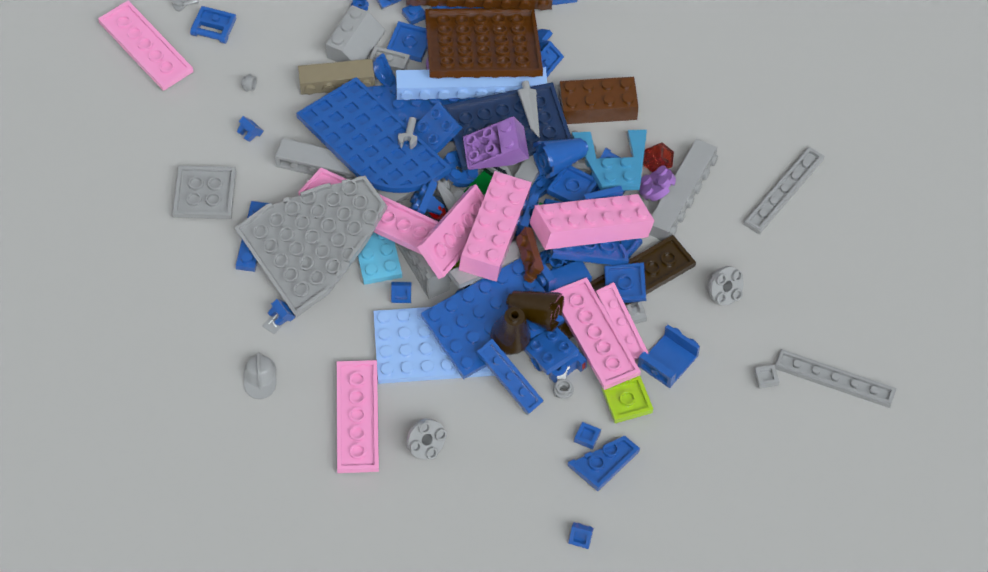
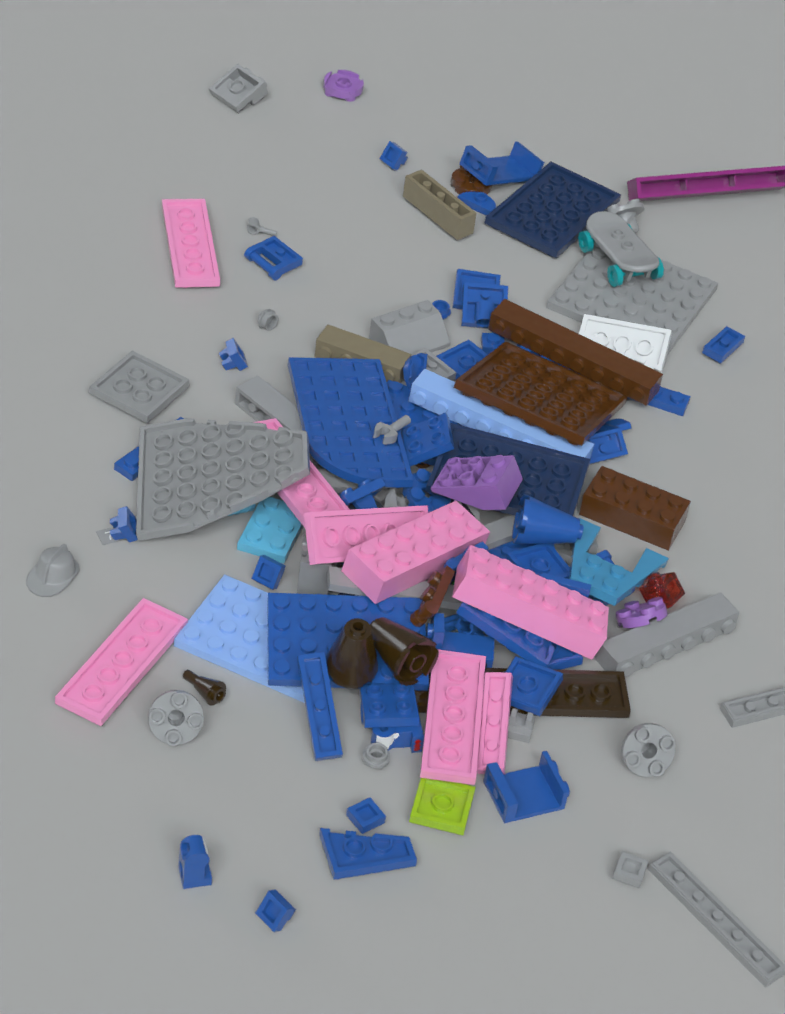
camera: 25 degrees right, 15 degrees down
light grey bar [518,81,540,138] -> none
none -> blue leg [178,835,212,889]
none -> dark brown cone [183,670,226,706]

